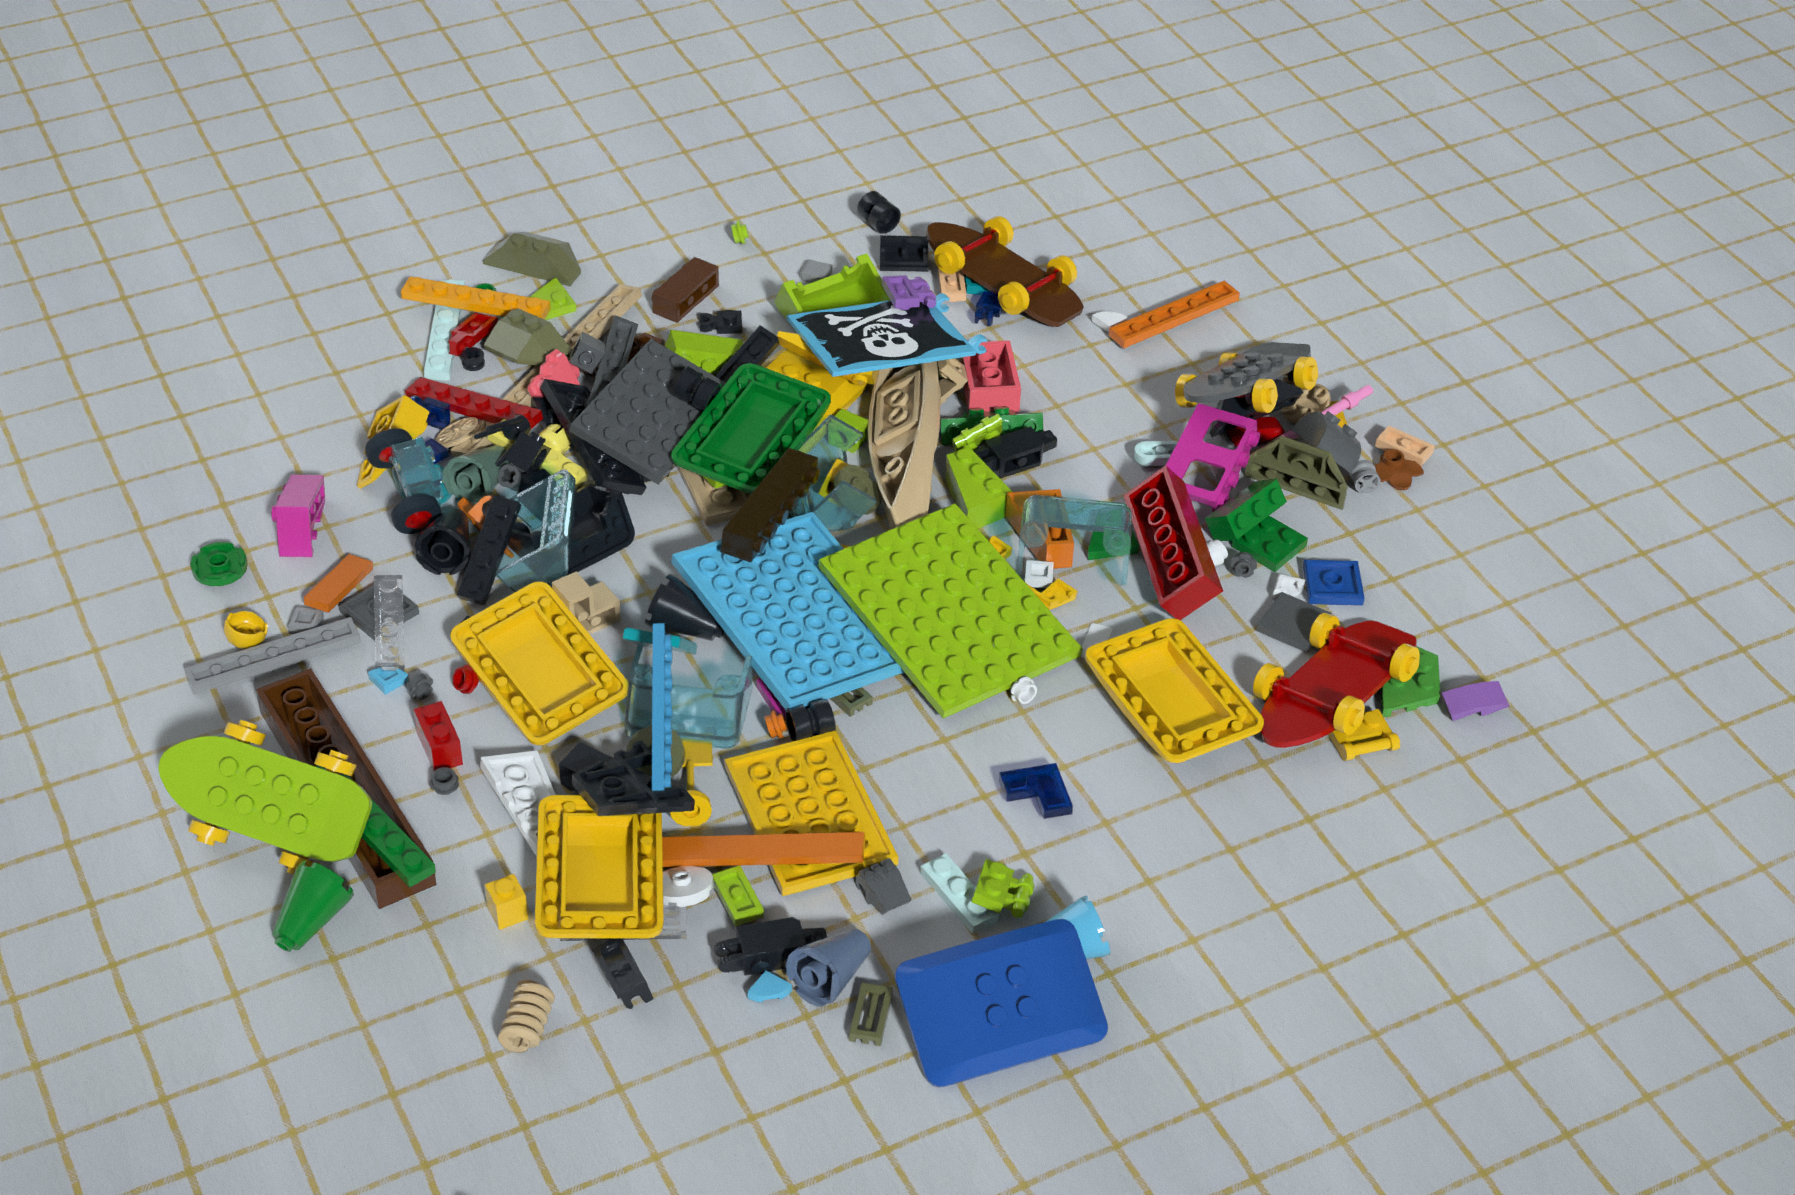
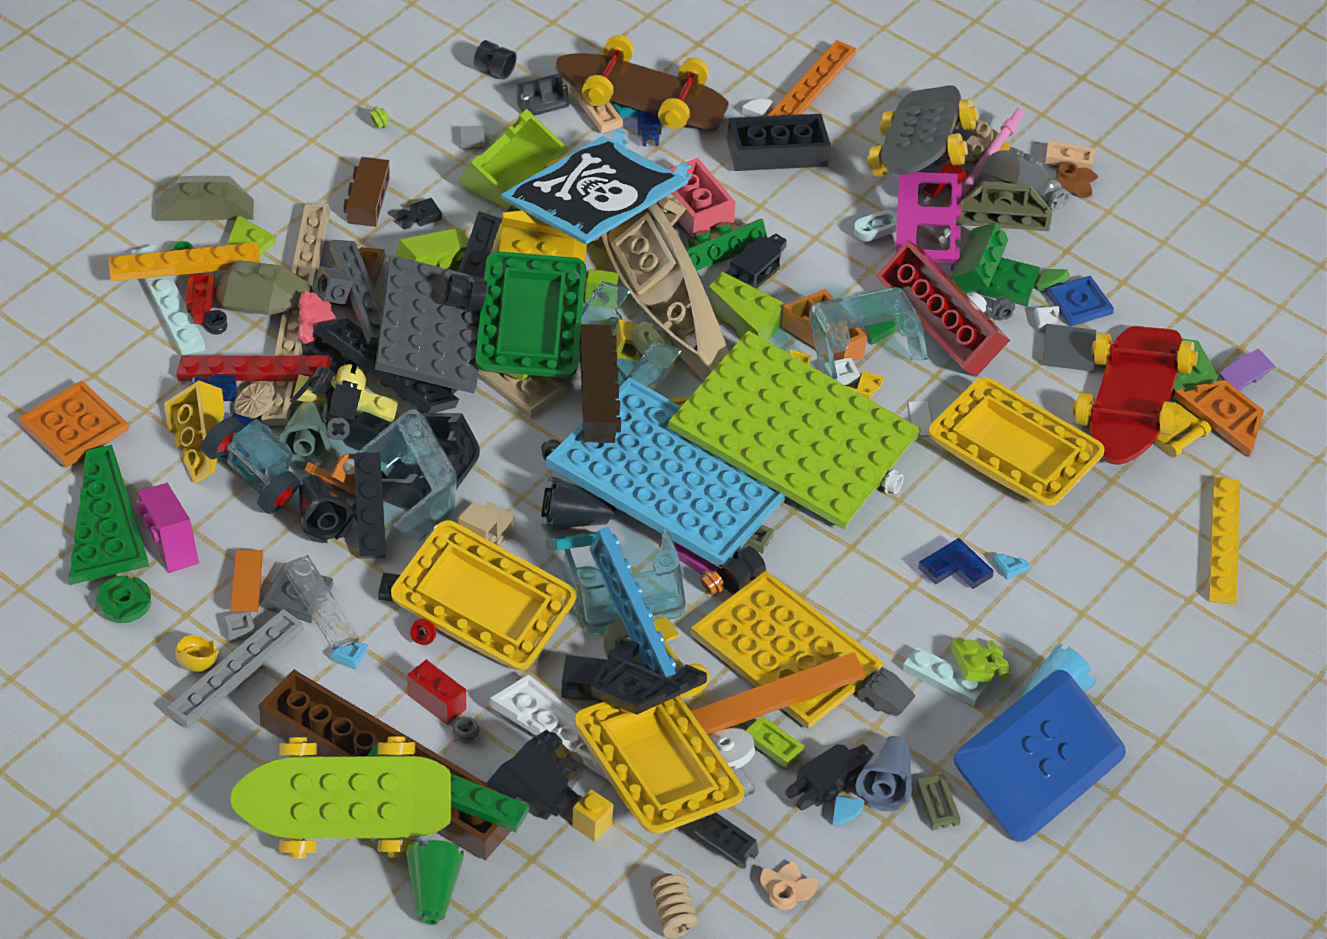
camera: 25 degrees left, 5 degrees up
dark grey plate [406,673,433,700] -> none
medium lavender plate [882,275,936,310] -> none
lime plate [951,414,1003,452] -> none
none -> orange plate [18,380,129,468]
none -> green wing [68,445,149,585]
none -> black piece [486,729,588,820]
none -> black brick [726,114,831,171]
none -> light nougat plate [760,862,818,910]
none -> medium azure tile [992,554,1030,580]
none -> bright green tile [1037,269,1070,291]
none -> orange wing [1174,380,1264,457]
none -> yellow plate [1208,476,1240,605]

